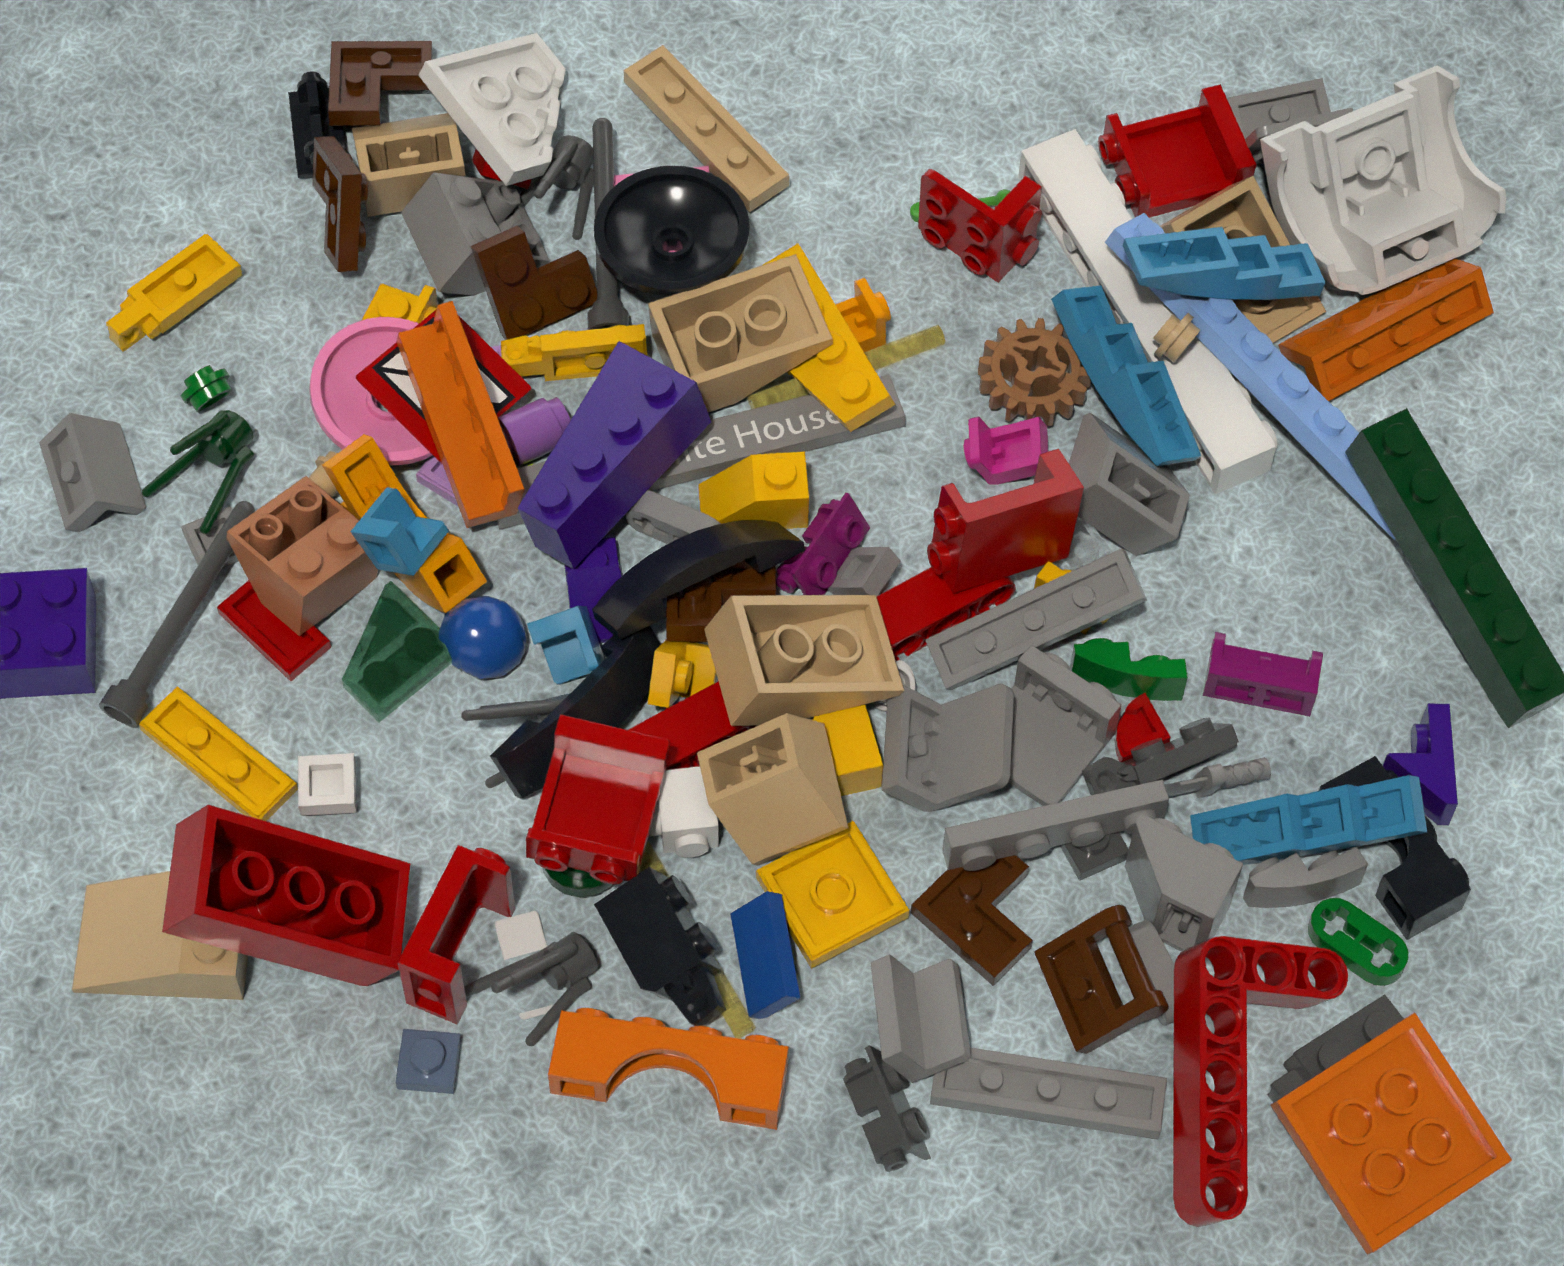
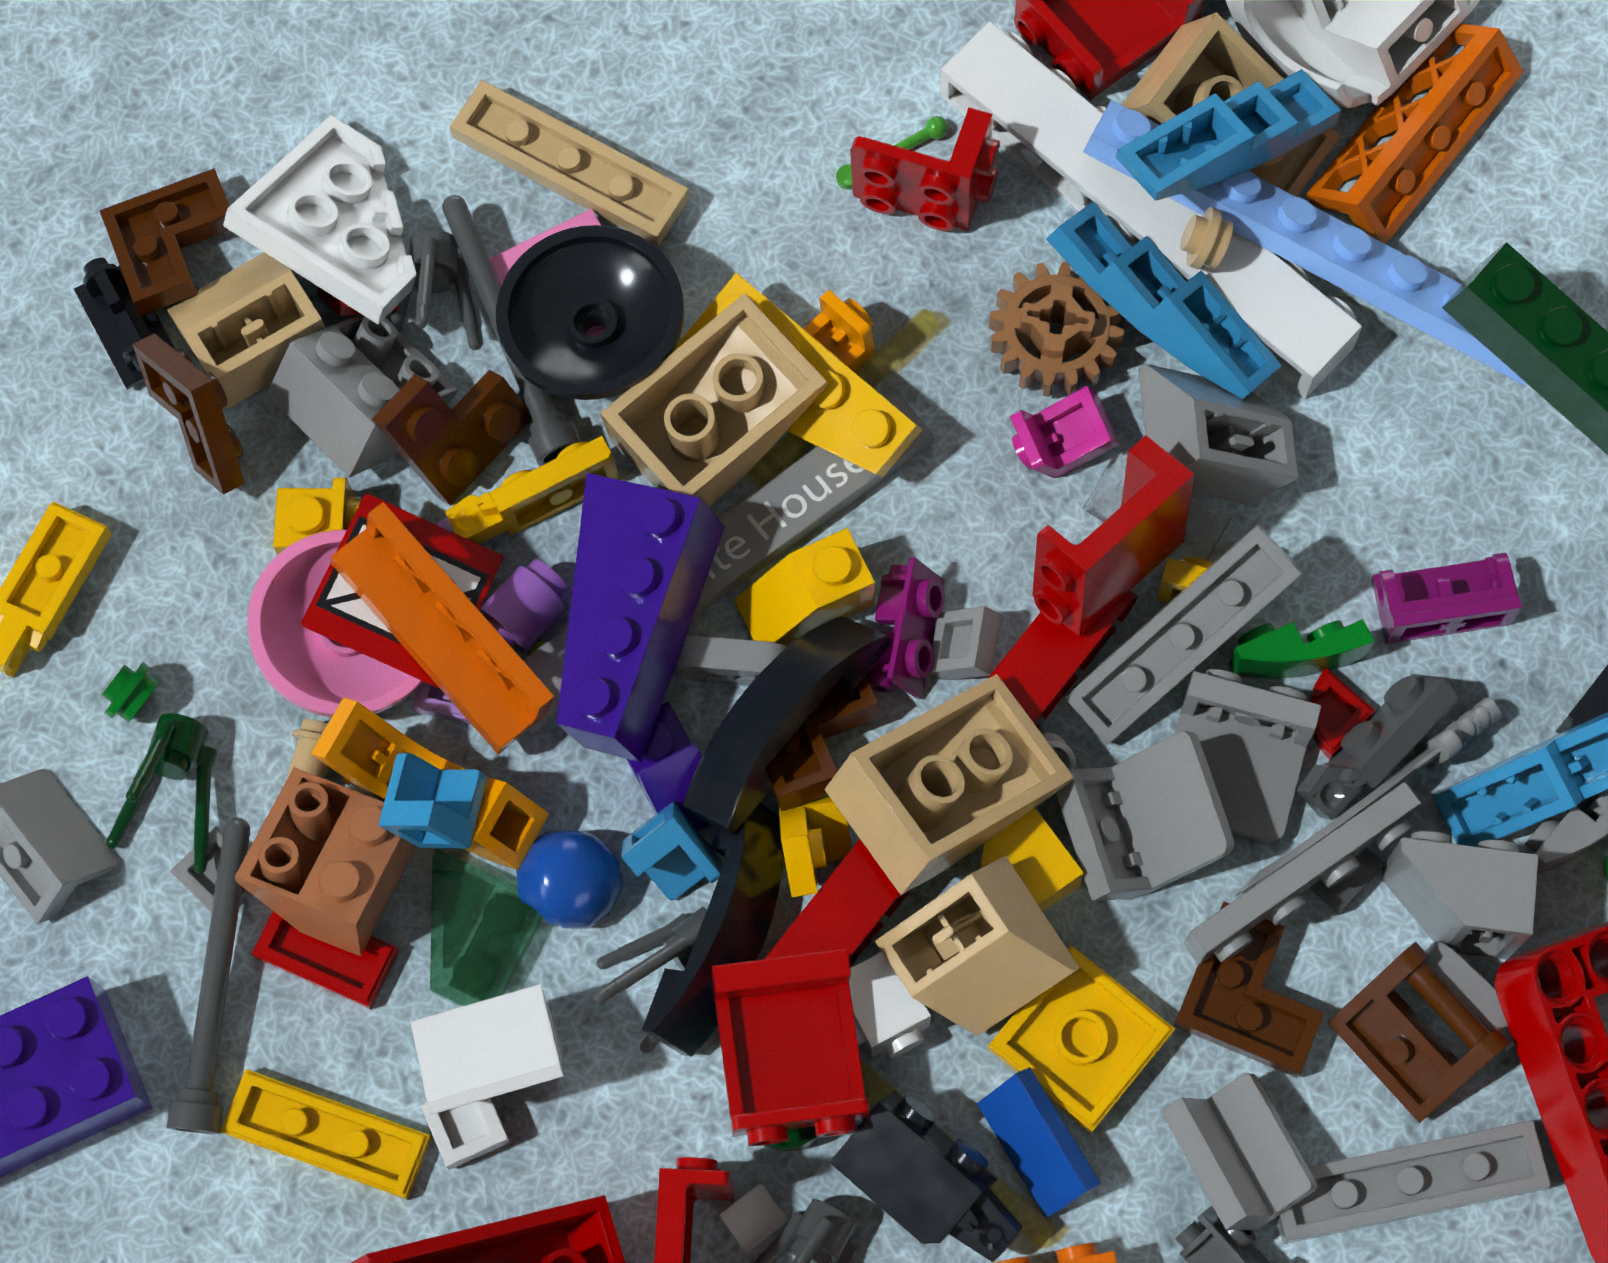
camera: 15 degrees left, 10 degrees up
none -> white slope [410,984,564,1115]

